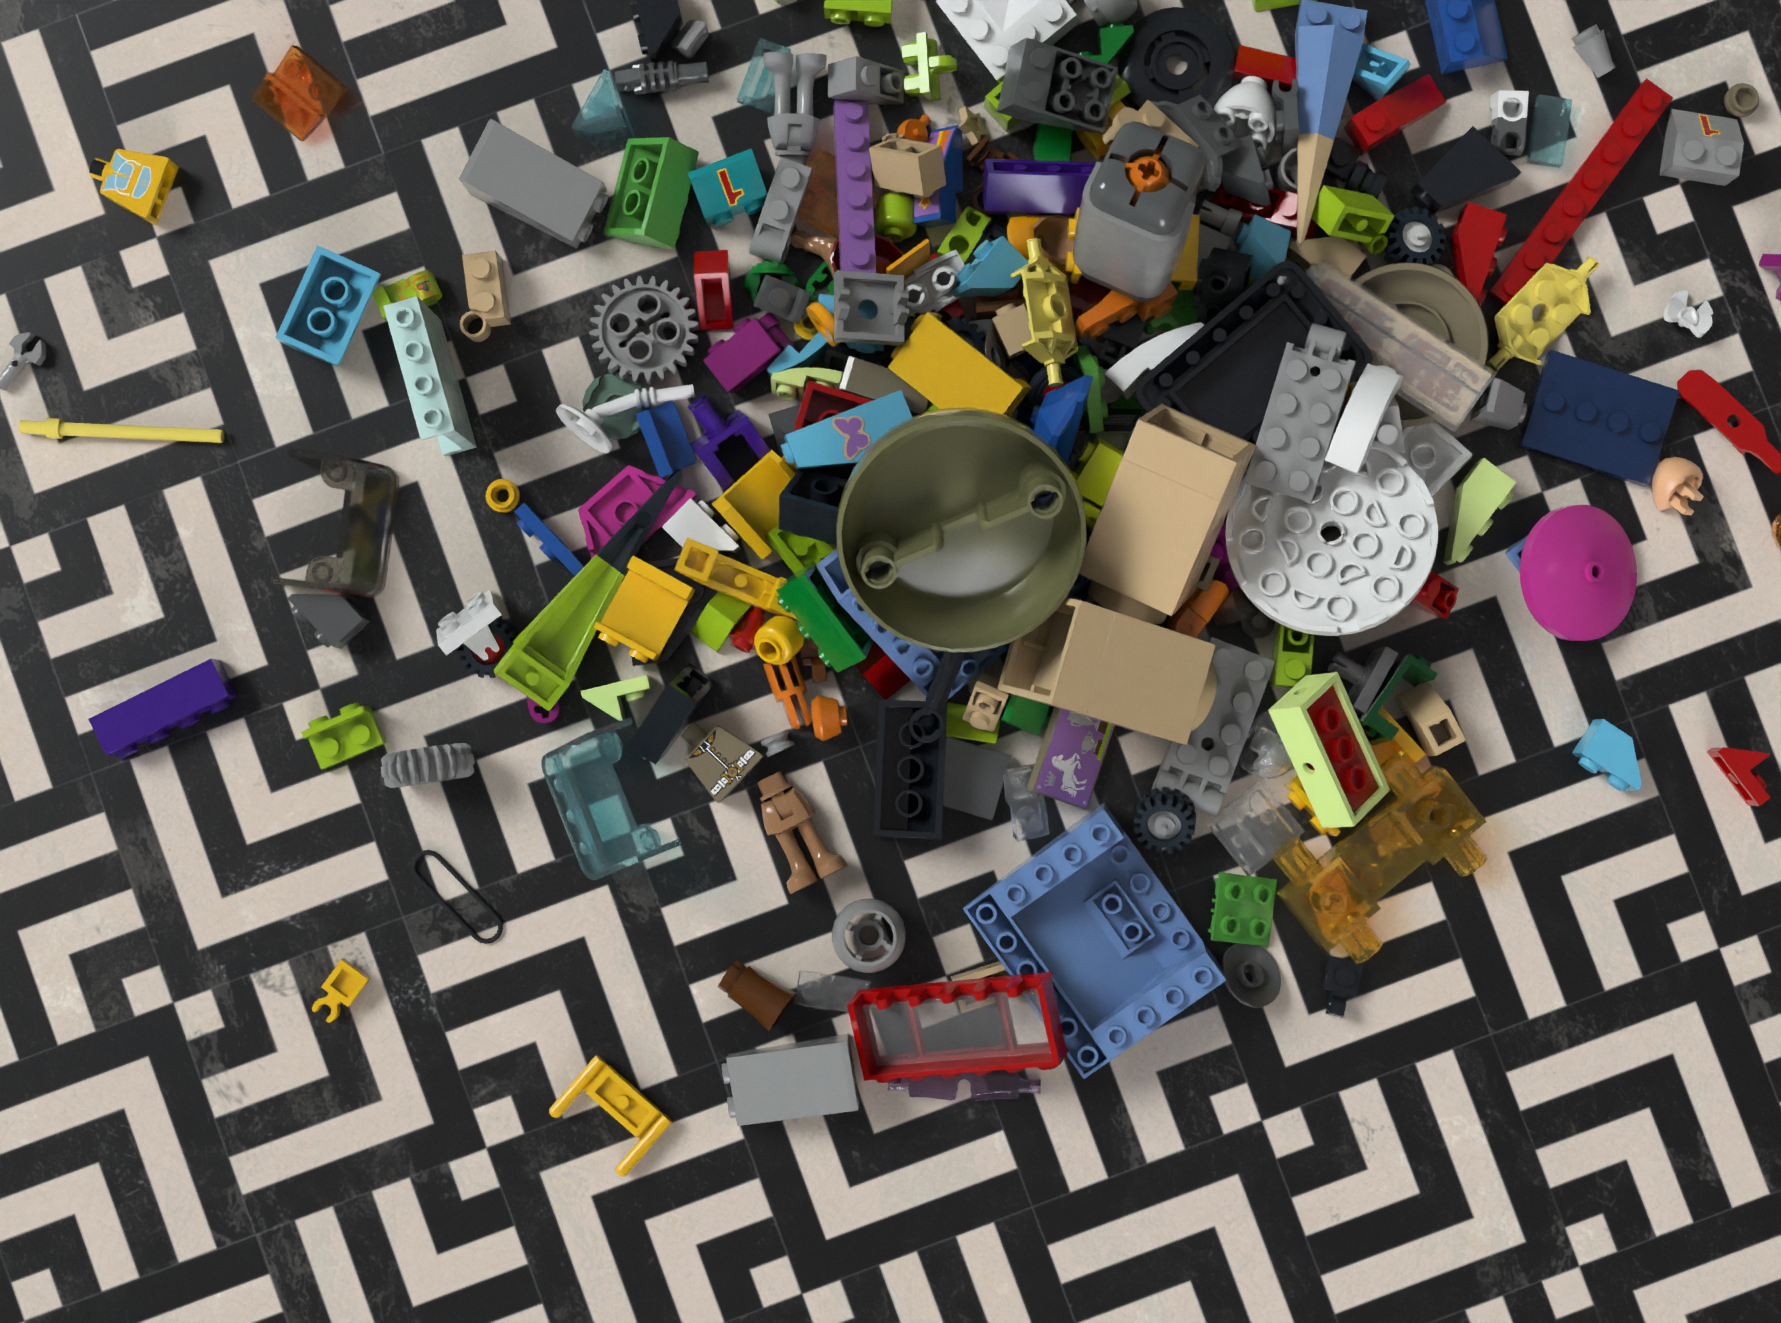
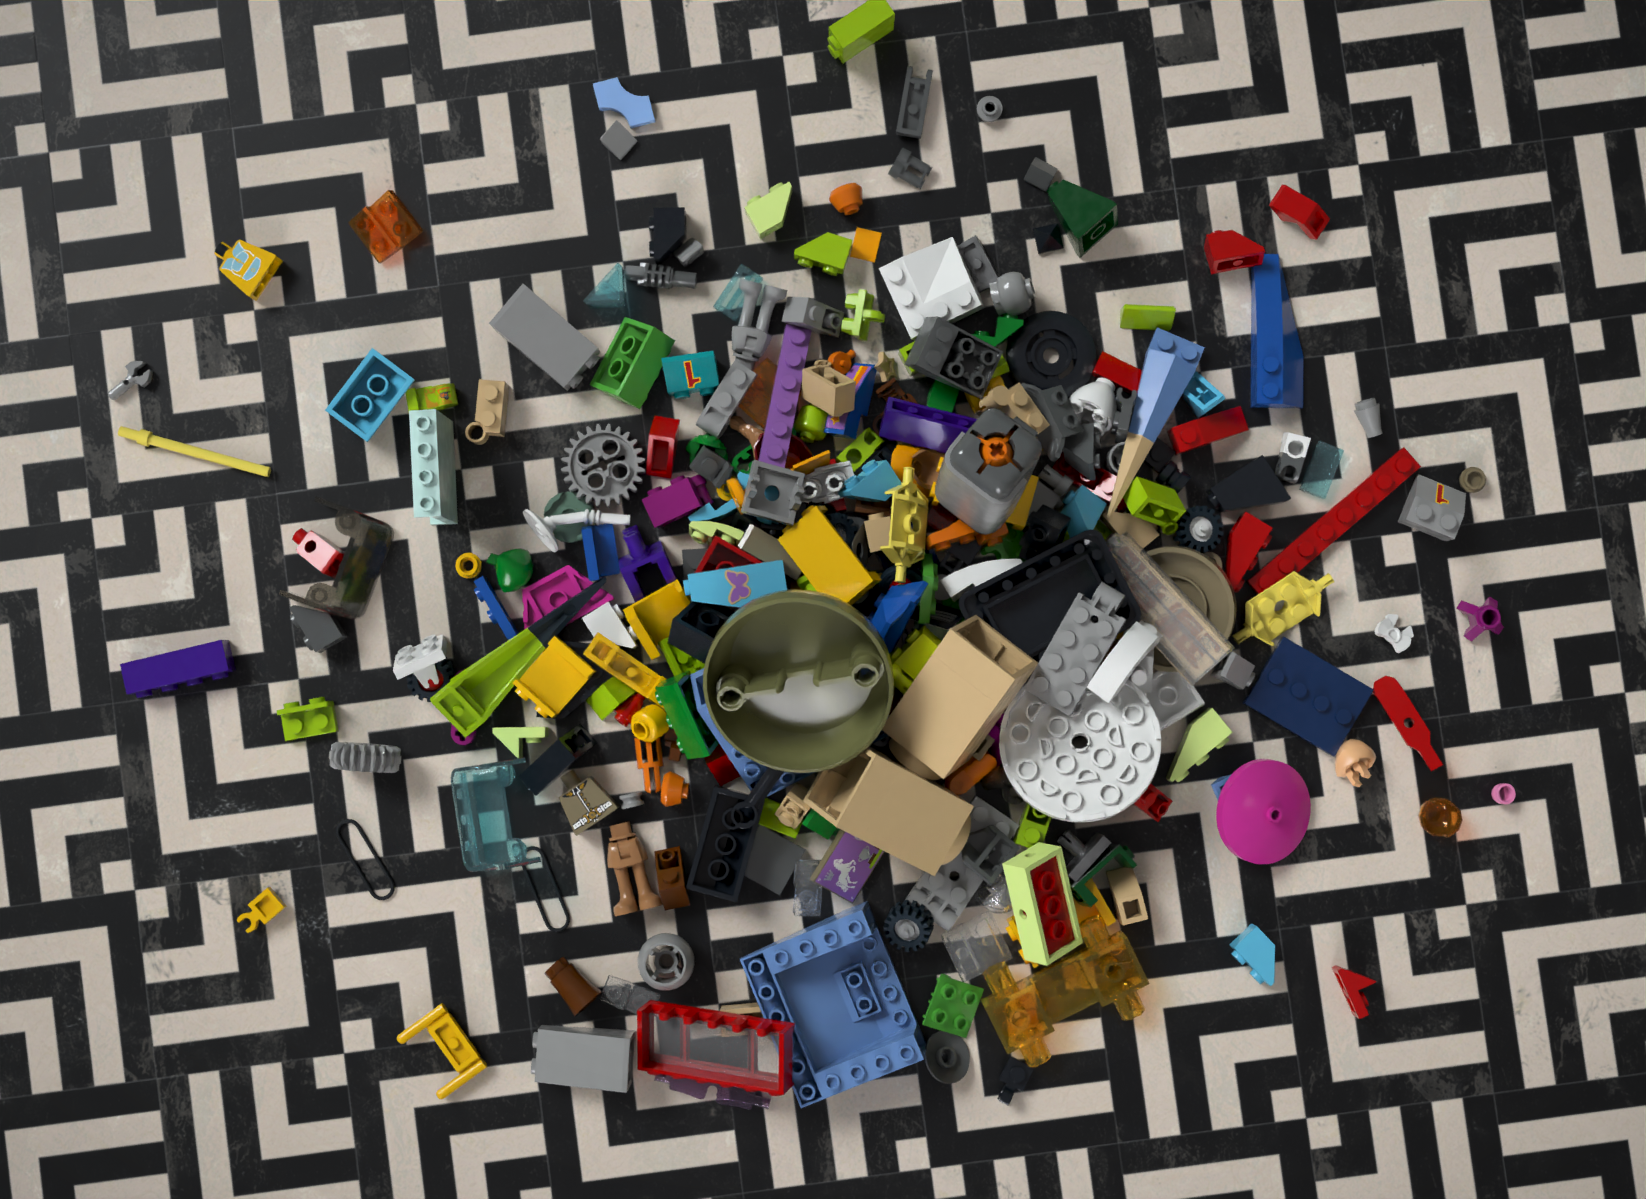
camera: 15 degrees right, 0 degrees up
none -> torso [292,528,357,581]
none -> green piece [486,548,533,593]
none -> black piece [520,846,570,932]
none -> reddish brown slope [654,846,690,911]
none -> dark grey slope [961,825,1020,886]

